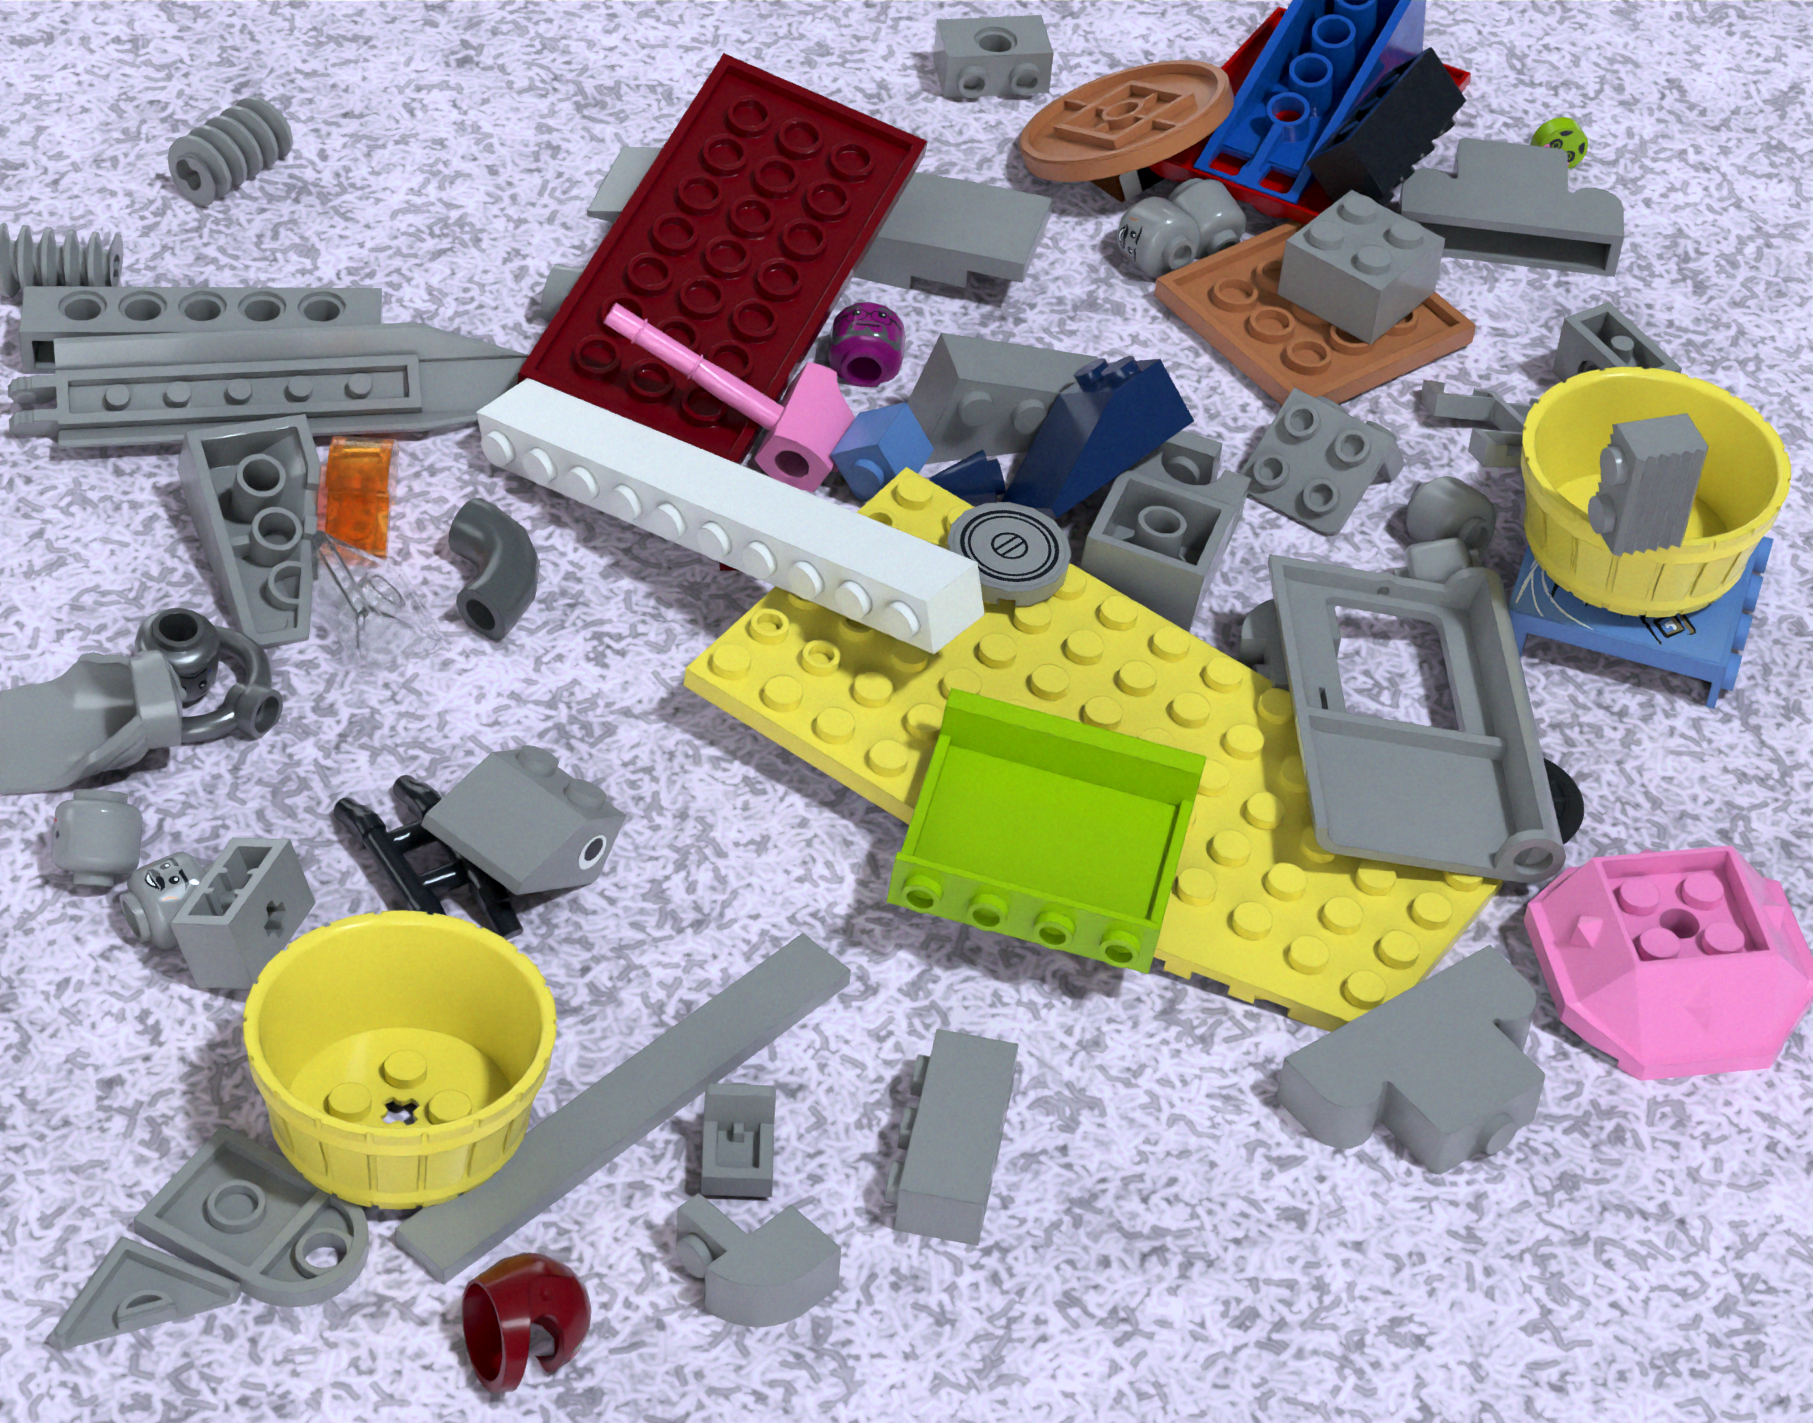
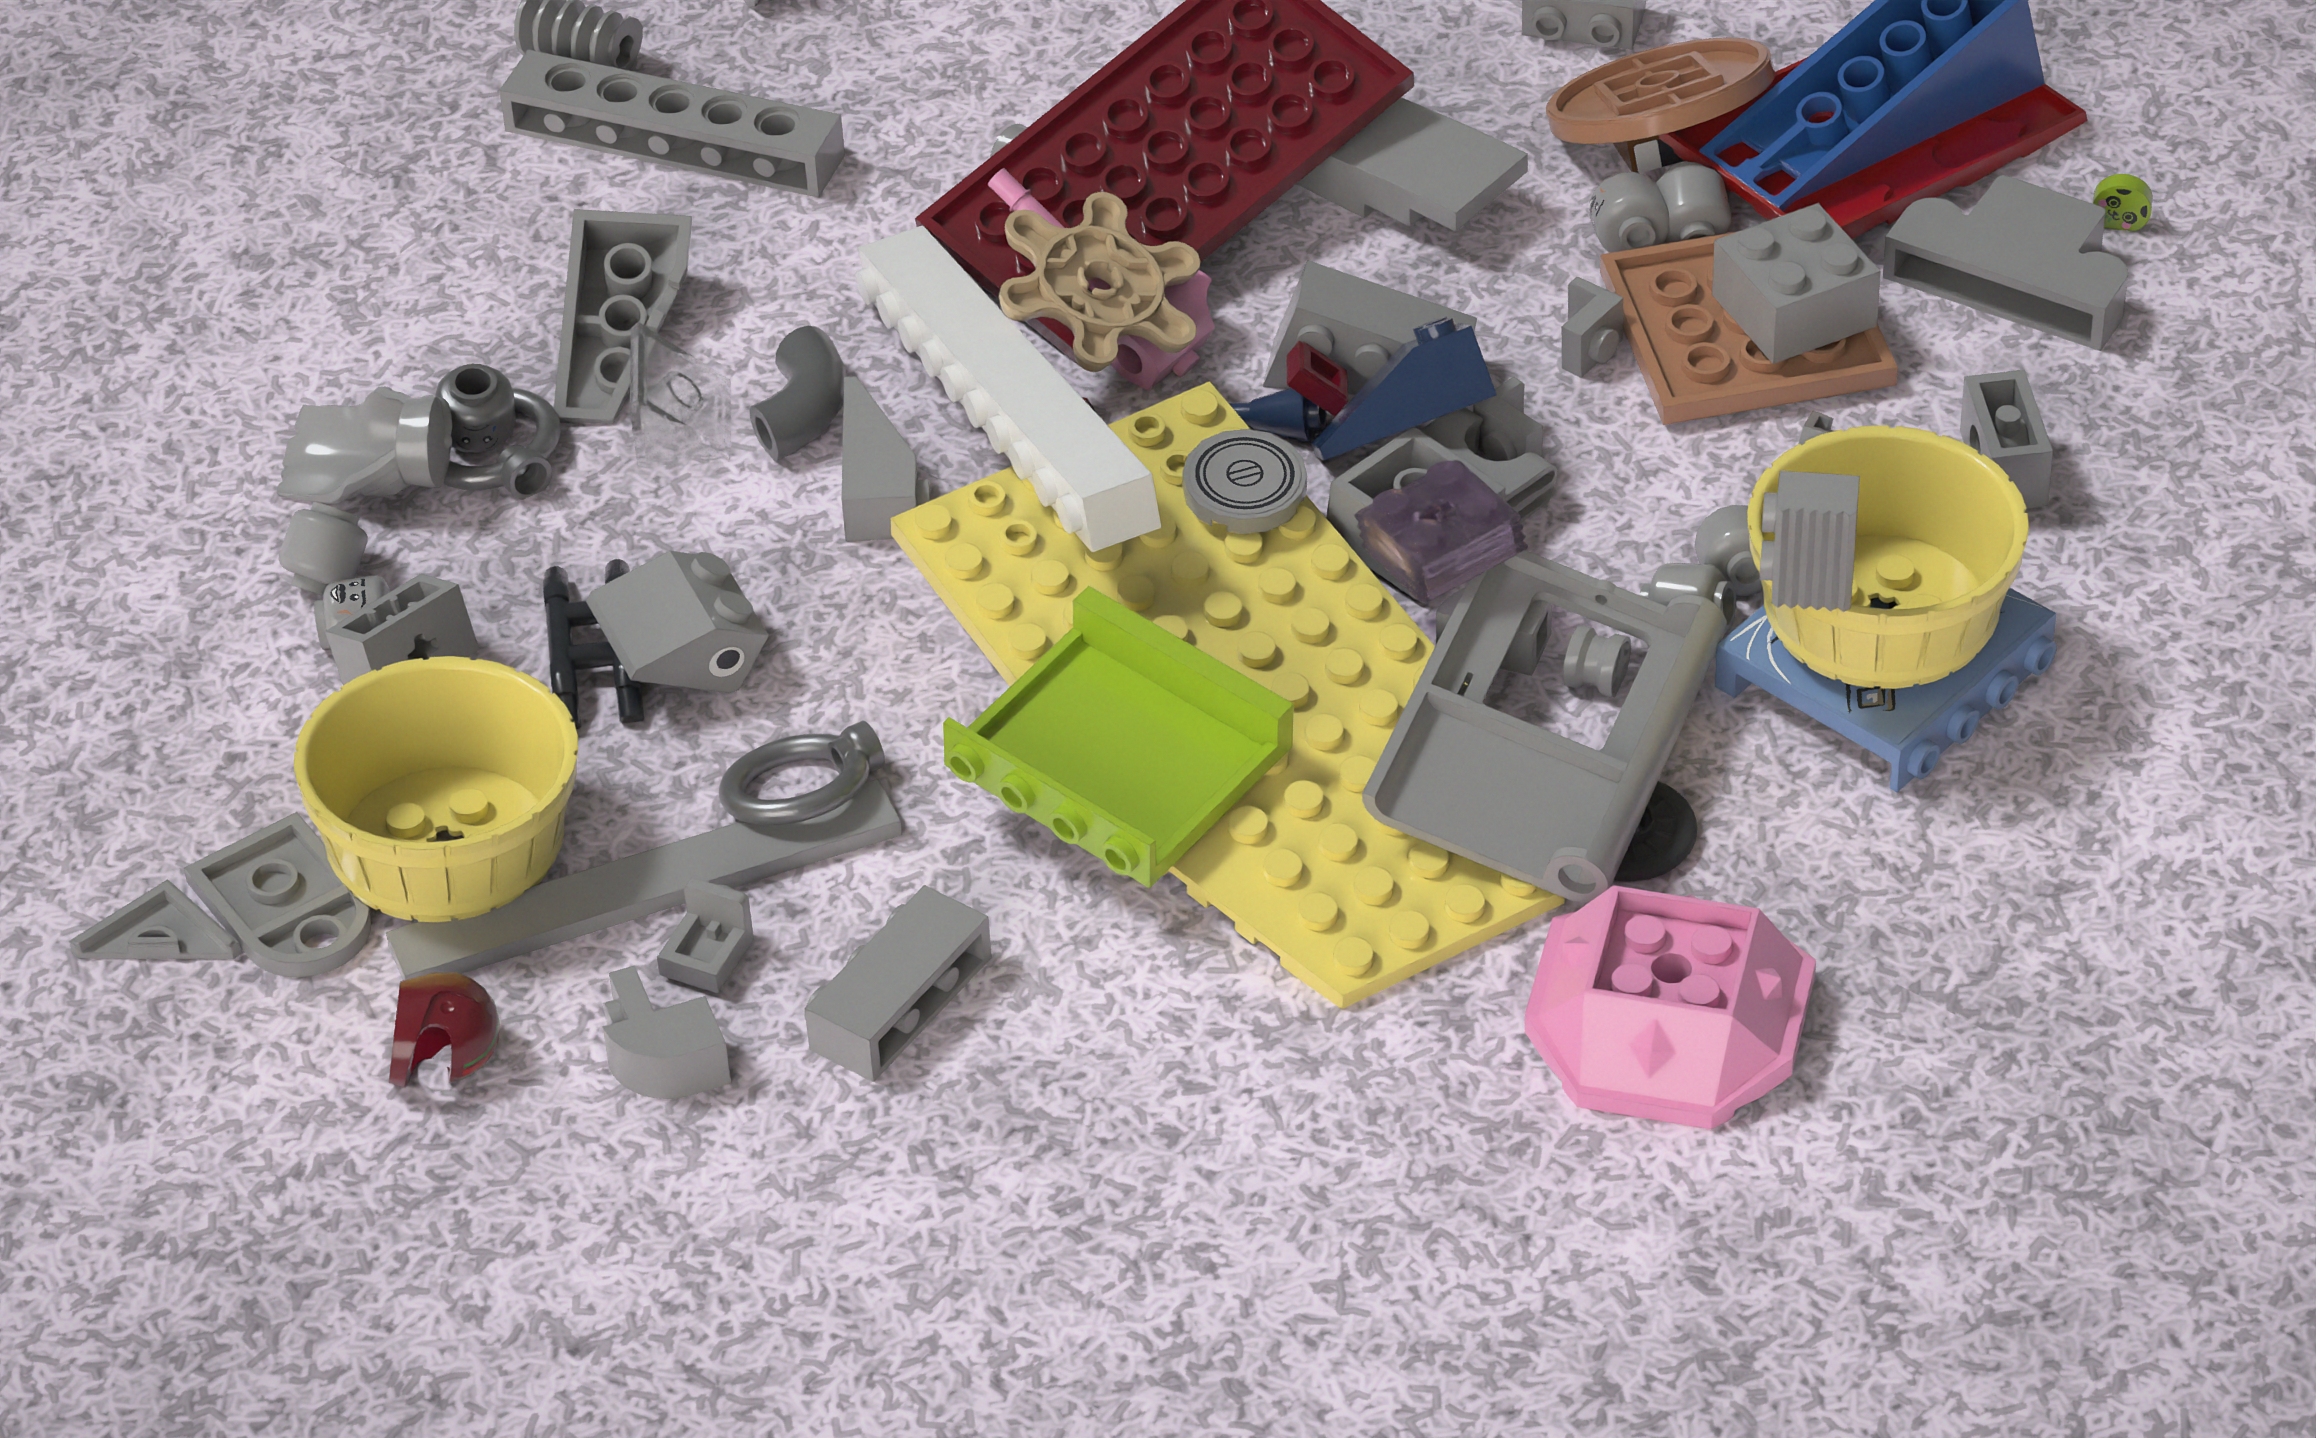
camera: 30 degrees right, 0 degrees up
light grey hinge [8,322,529,449] -> none
clear orange brick [324,436,400,558] -> none
magenta head [828,302,906,388] -> none
medium blue brick [830,402,934,501] -> none
light grey bracket [1239,387,1405,536] -> none
light grey brick [1276,945,1545,1174] -> none
black brick [1306,47,1467,206] -> none
none -> flat silver piece [719,720,885,825]
none -> light grey slope [841,376,931,541]
none -> tan plate [999,192,1200,372]
none -> dark red tile [1286,341,1348,417]
none -> clear purple brick [1354,460,1528,603]
none -> light grey bracket [1561,277,1623,378]
none -> light grey wheel [1563,625,1631,697]

